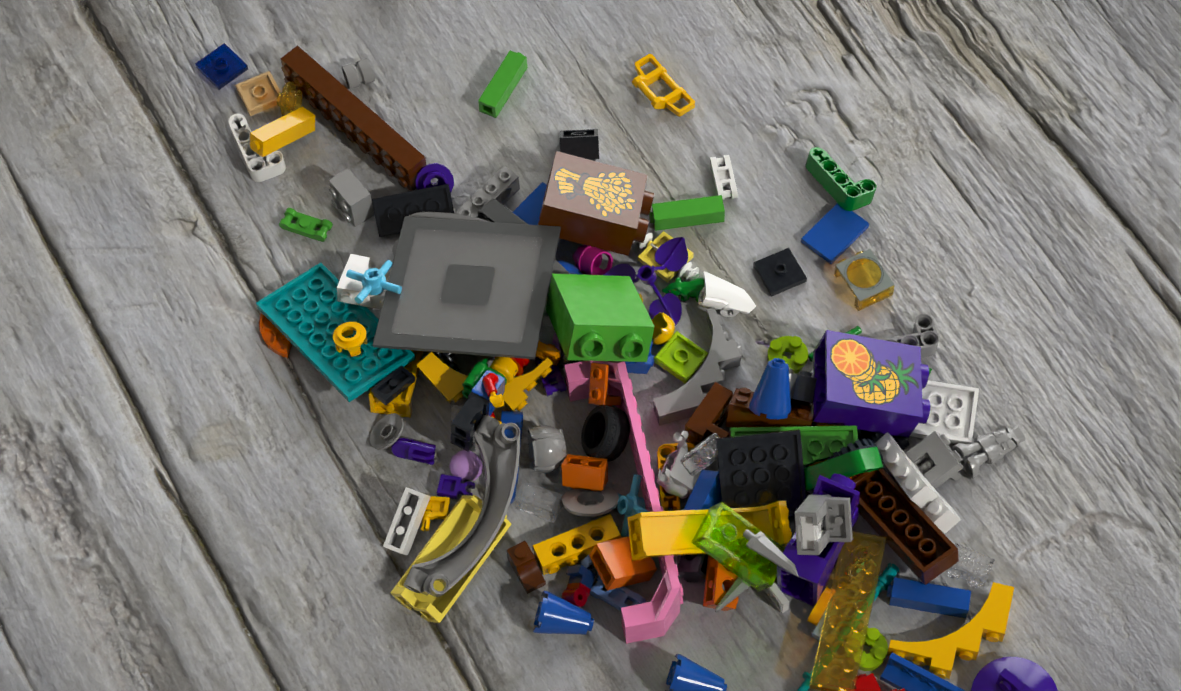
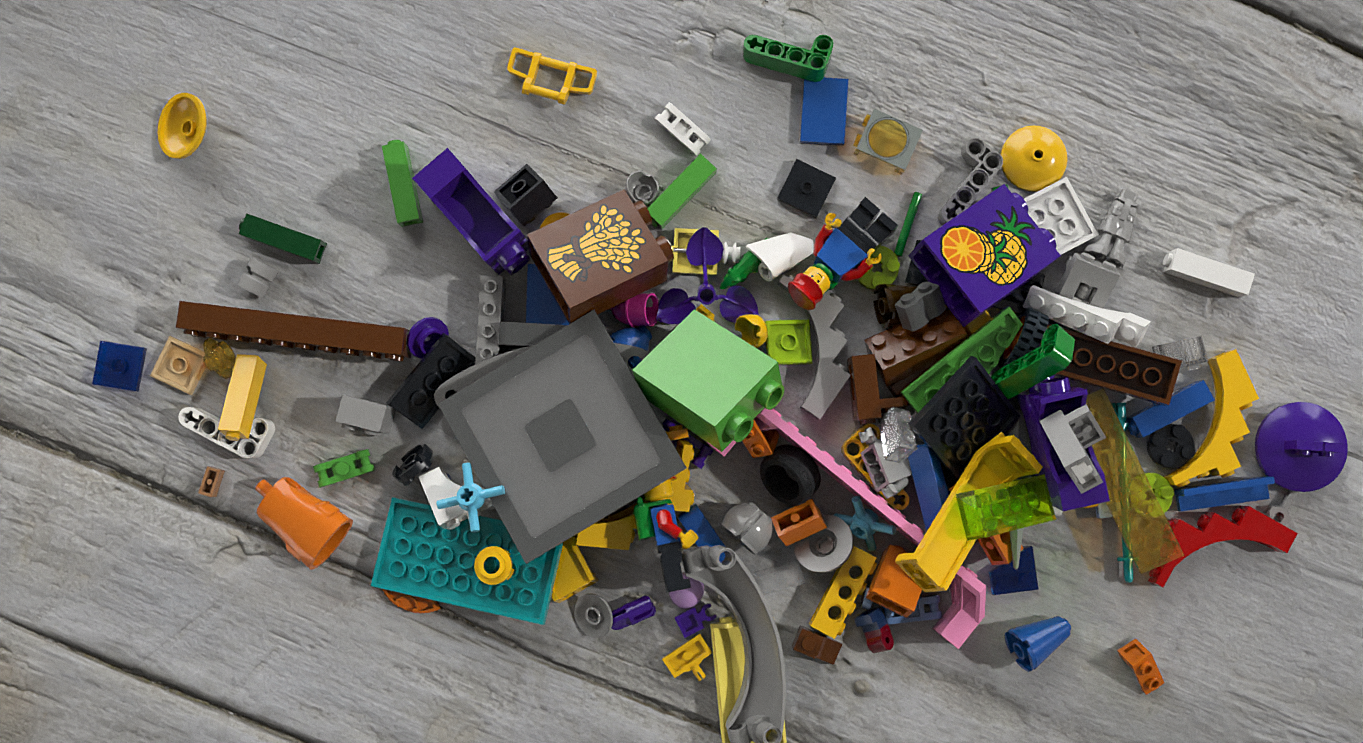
camera: 35 degrees left, 25 degrees up
black plate [371,365,415,405] -> none
white brick [383,487,431,555] -> none
blue cone [533,590,594,635] -> none
light grey bar [743,529,799,577] -> none
blue cone [749,358,791,419] -> none
none -> medium nougat piece [198,466,225,497]
none -> dark green brick [239,213,327,264]
none -> orange torso [255,477,353,570]
none -> black plate [392,444,433,486]
none -> dark purple brick [412,147,531,275]
none -> light grey hair [626,170,659,206]
none -> piece [788,197,898,310]
none -> clear blue wing [989,546,1039,595]
none -> yellow dish [1001,126,1067,192]
none -> black plate [1147,423,1195,468]
none -> white brick [1163,248,1255,298]

